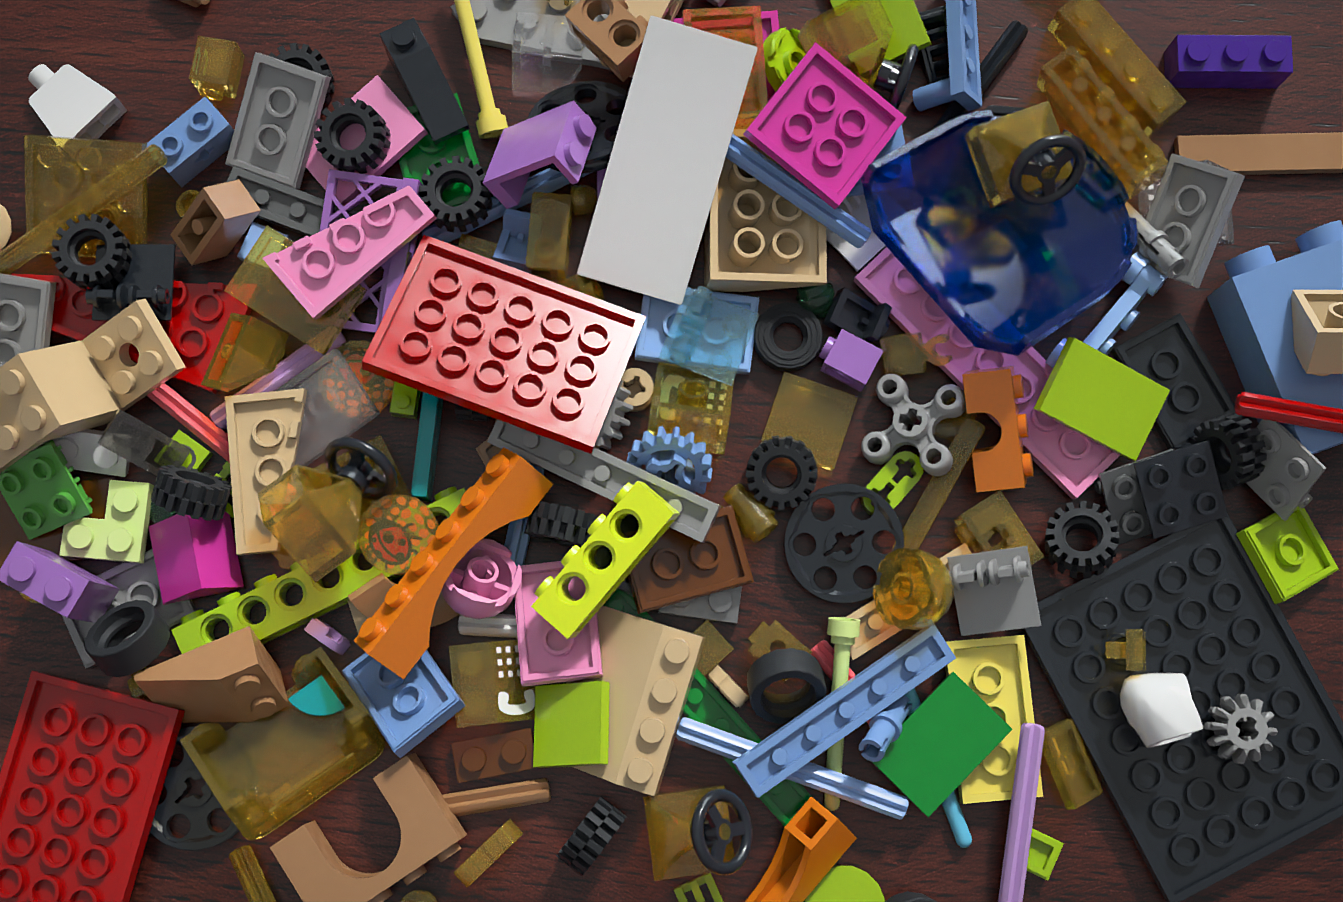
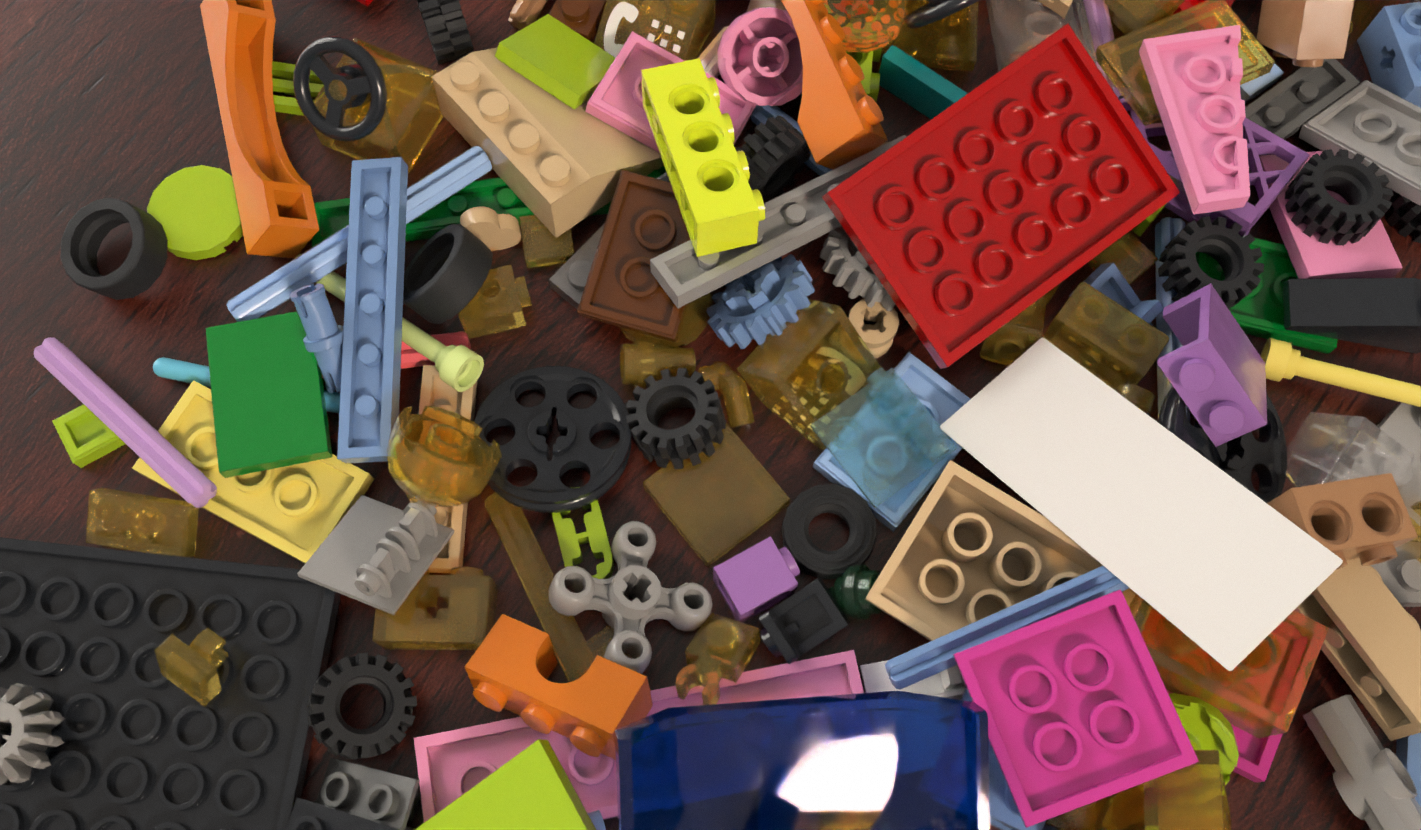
camera: 125 degrees right, 10 degrees down
white piece [1120,673,1203,748] -> none
none -> clear yellow arm [697,361,755,428]

